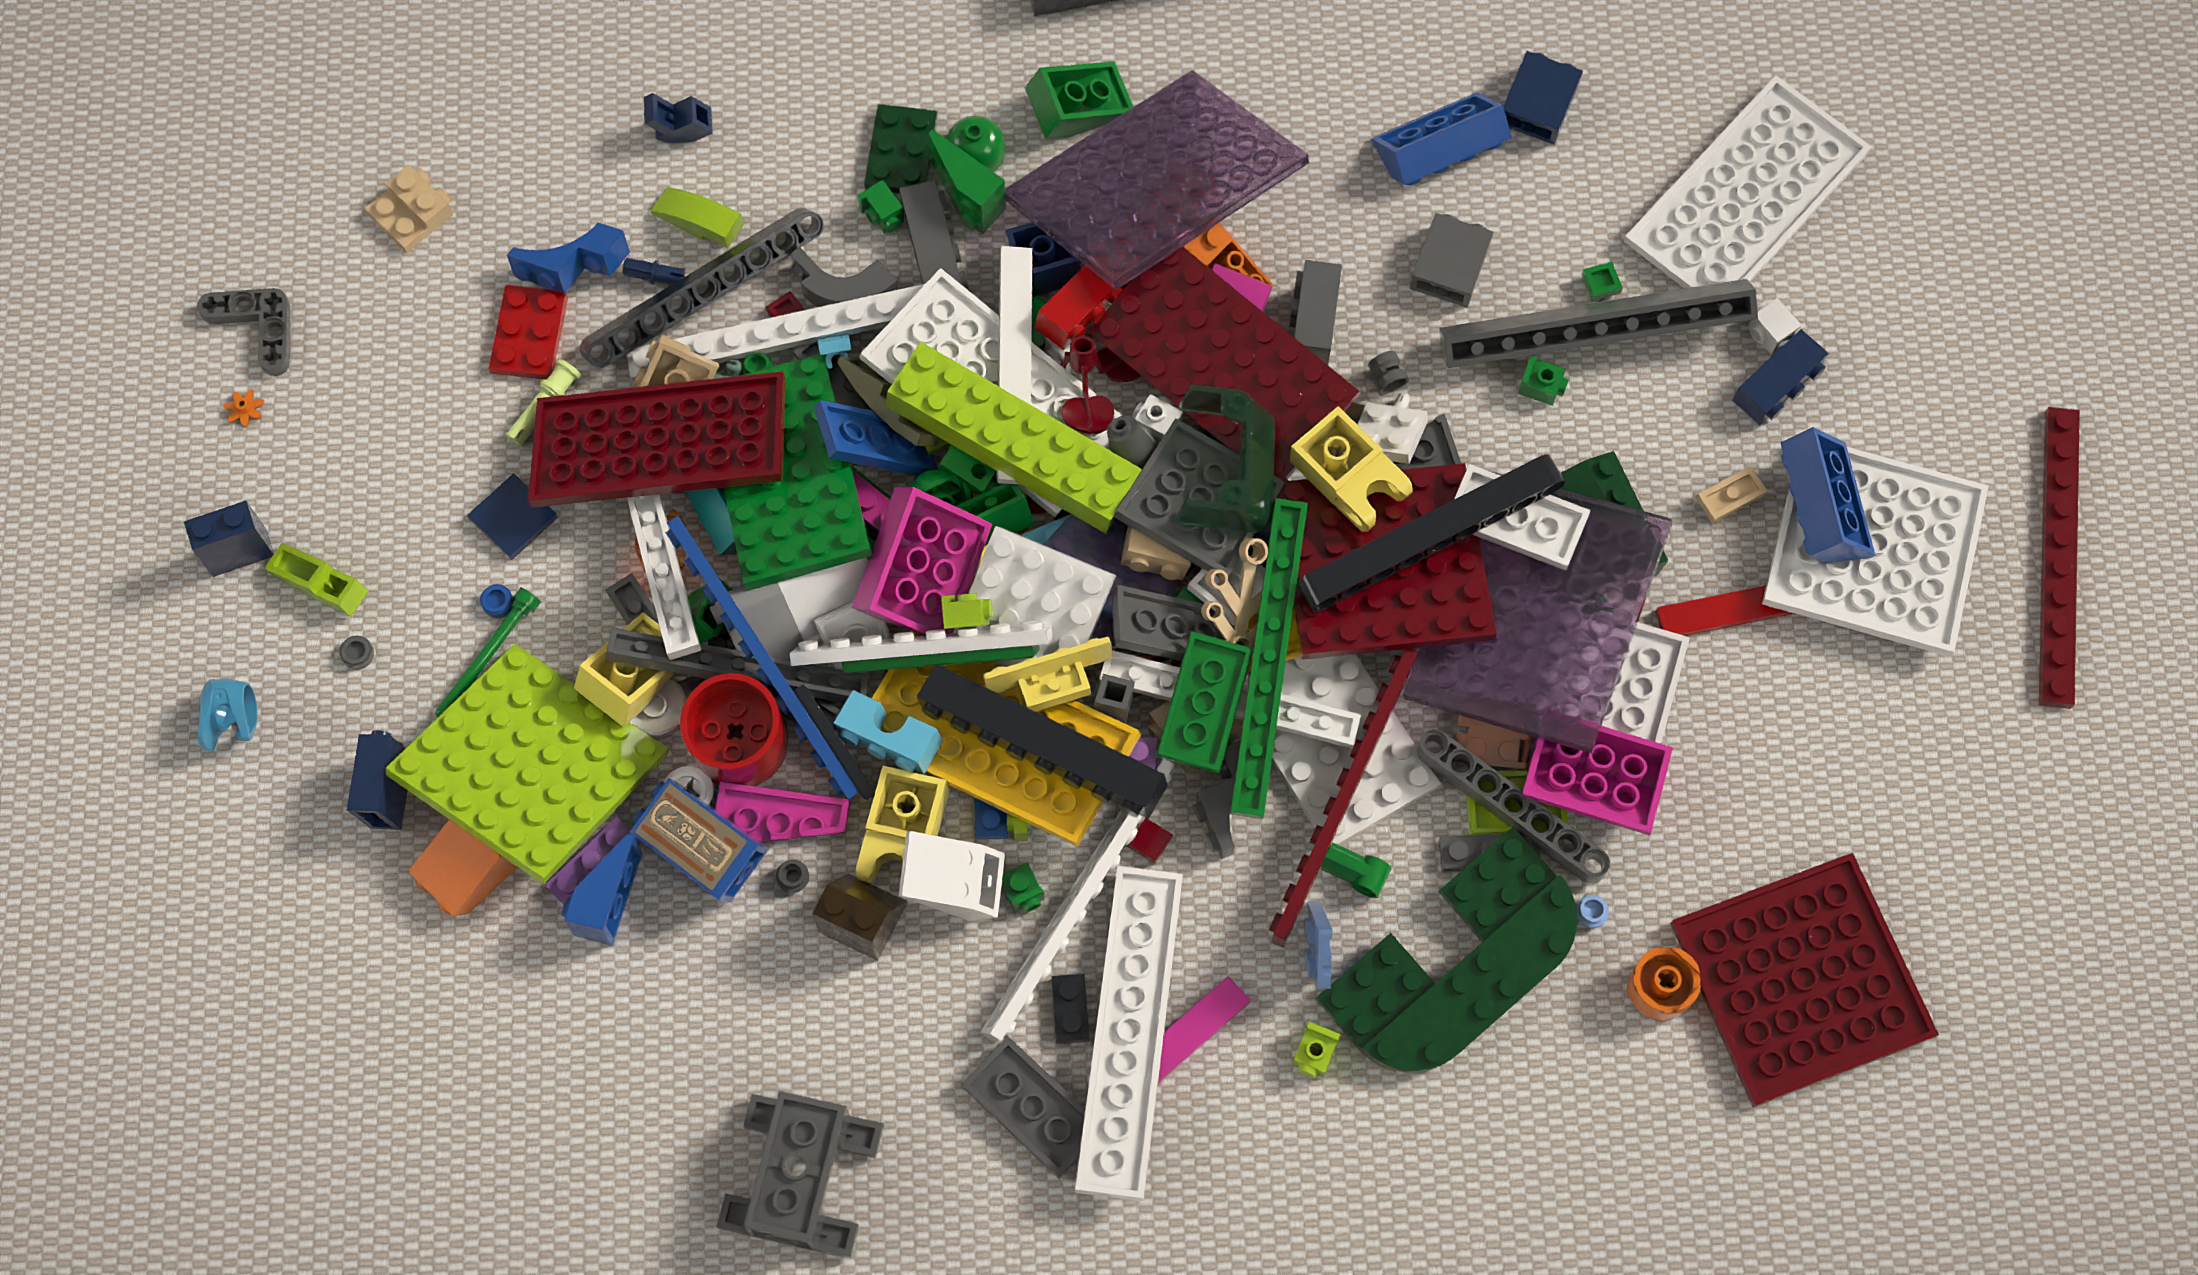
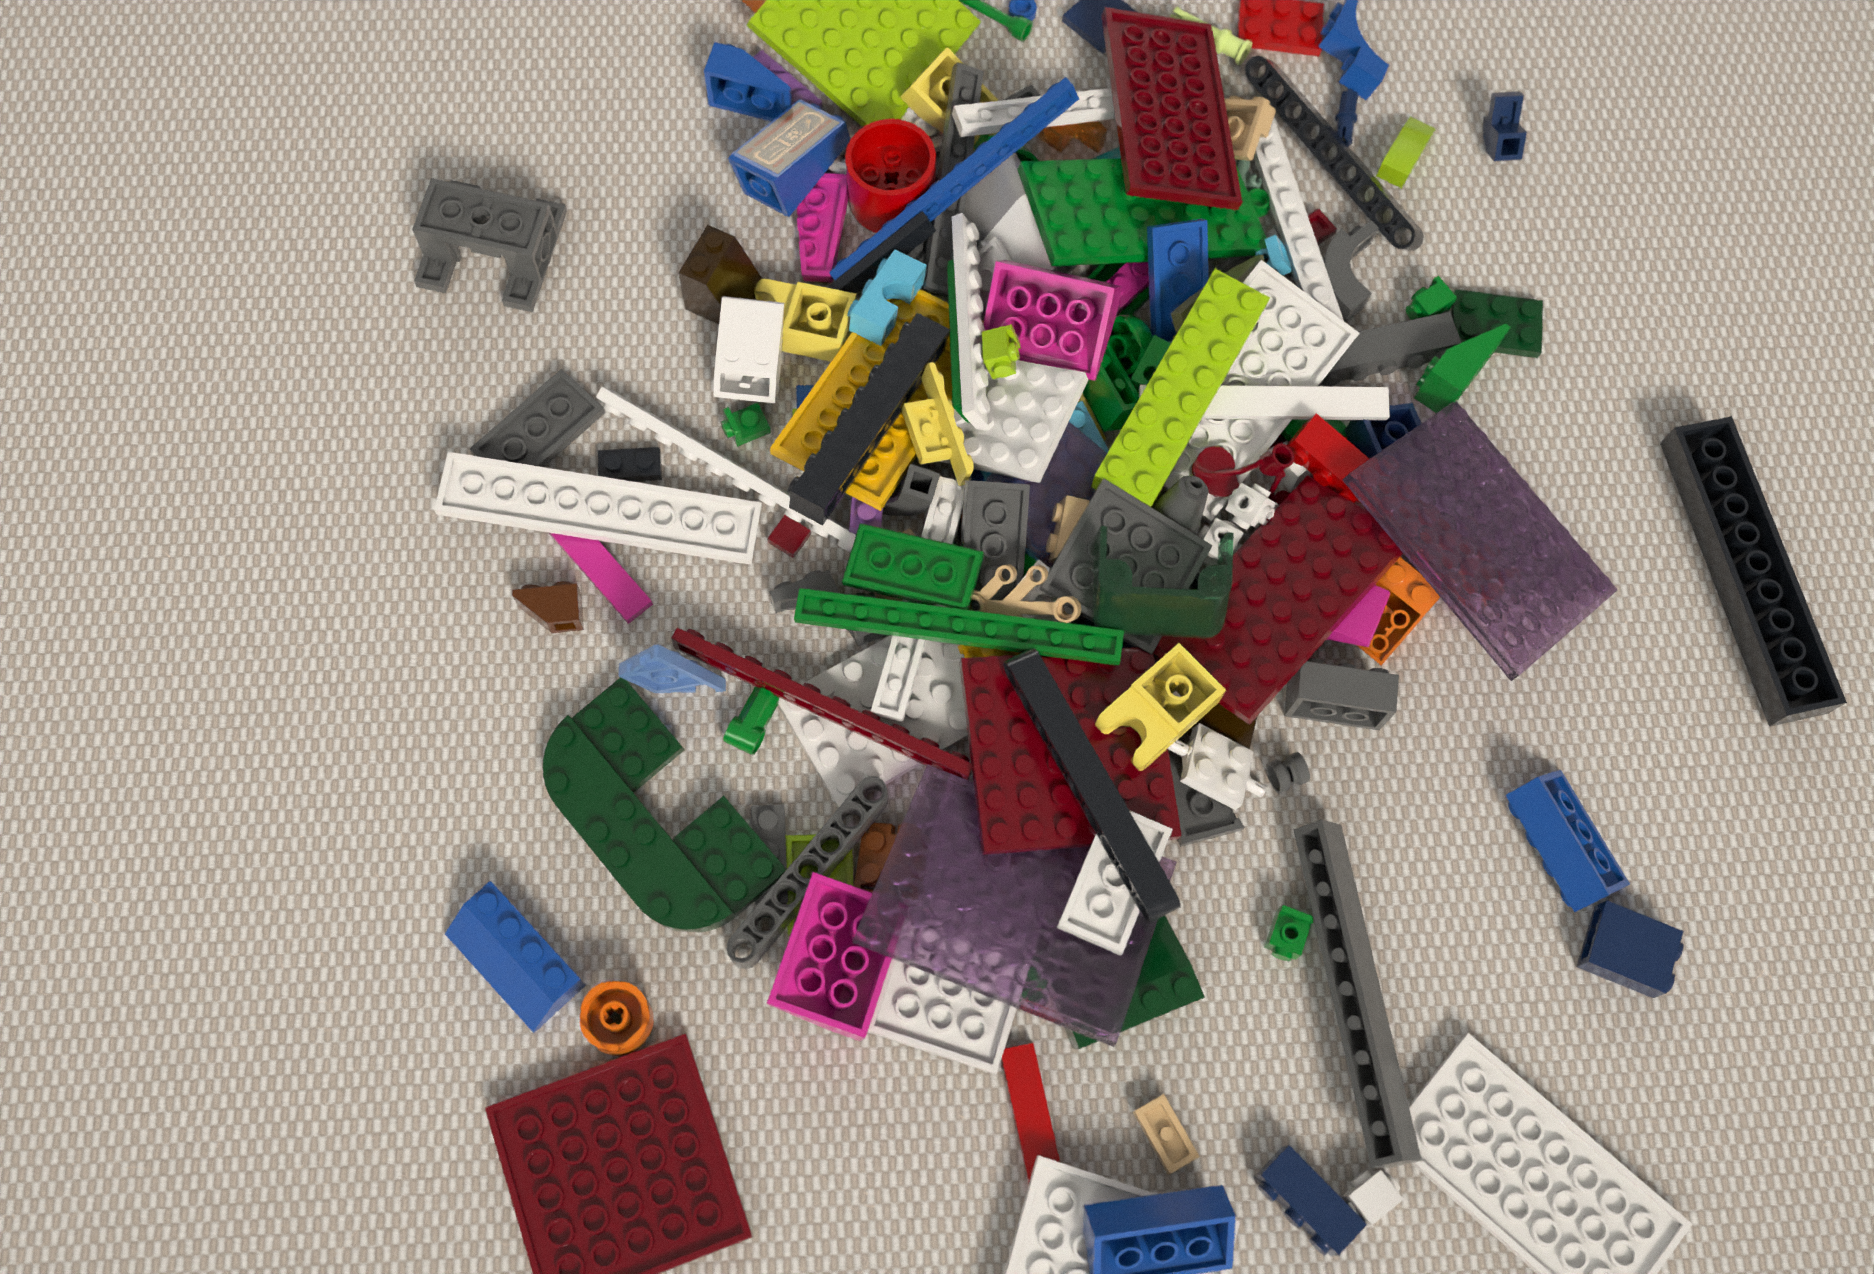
camera: 85 degrees right, 0 degrees up
dark grey plate [776,860,809,893] -> none
green cylinder [946,115,1006,172] -> none
green slope [1024,61,1136,139] -> none
lime brick [1292,1021,1340,1079] -> none
dark grey brick [1409,213,1494,308] -> none
light blue plate [1576,895,1609,928] -> none
green plate [1581,261,1623,301] -> none
none -> blue slope [445,881,586,1033]
none -> reddish brown slope [512,581,584,633]
none -> white brick [1225,483,1279,531]

